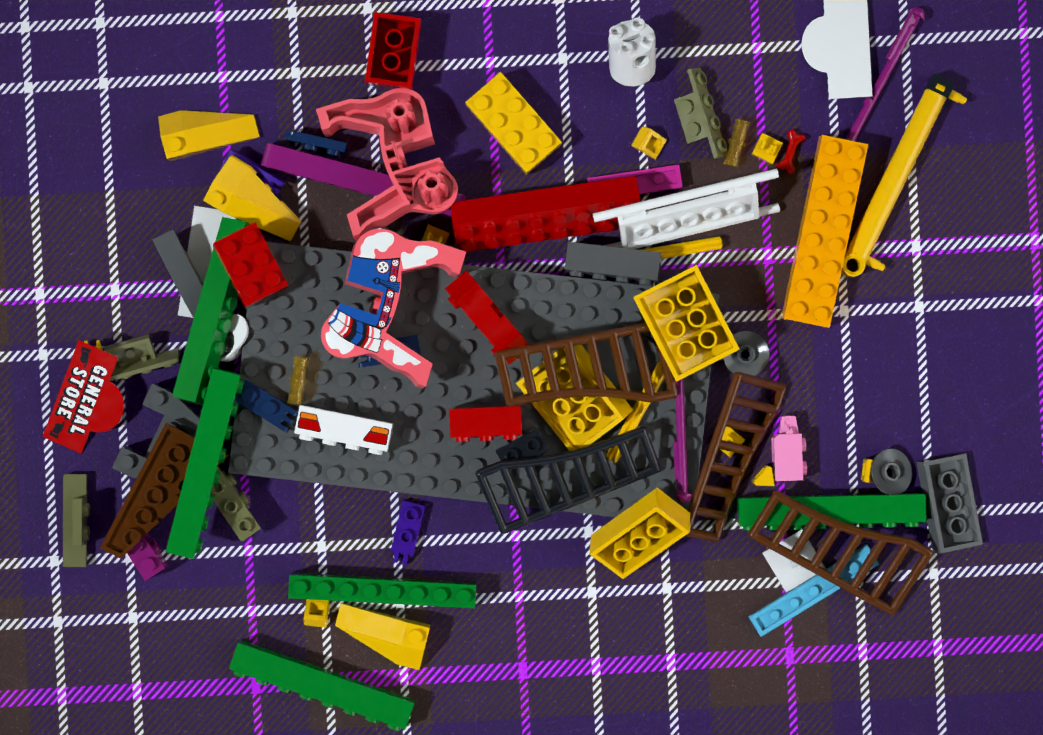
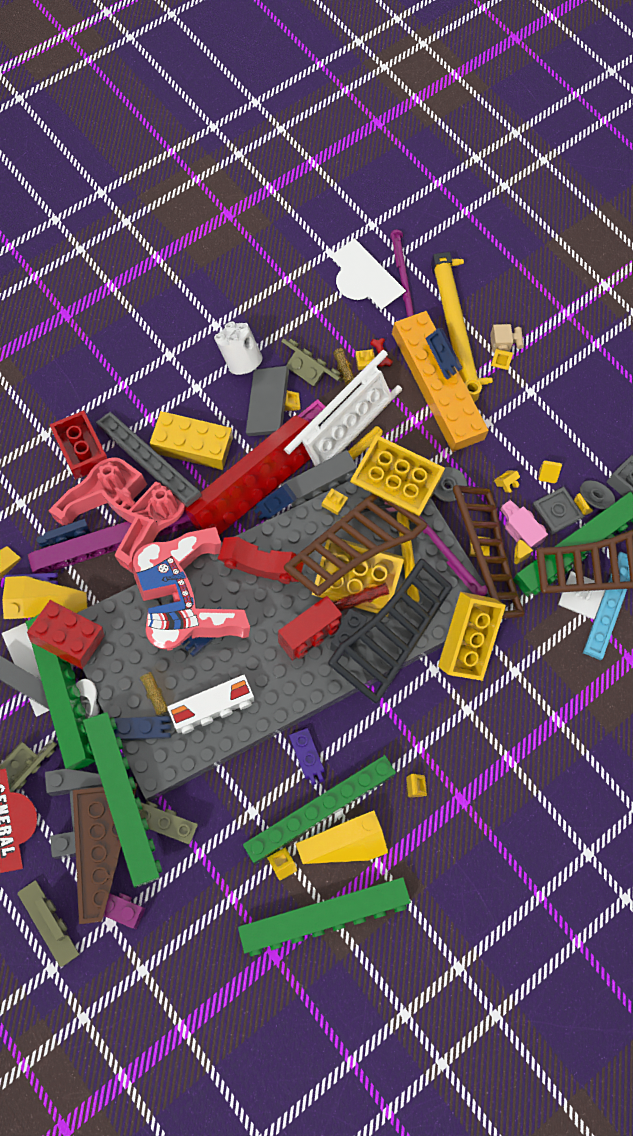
camera: 40 degrees left, 20 degrees down
none -> dark grey tile [96,412,202,507]
none -> dark grey tile [246,366,289,436]
none -> dark blue hinge [254,483,297,520]
none -> yellow tile [322,489,348,515]
none -> clear red pin [332,582,390,611]
none -> yellow slope [406,774,427,797]
none -> dark blue hinge [425,328,462,379]
none -> tan brick [490,324,524,353]
none -> yellow slope [491,349,513,370]
none -> yellow tile [494,470,520,493]
none -> dark grey tile [532,487,585,535]
none -> yellow slope [538,461,562,483]

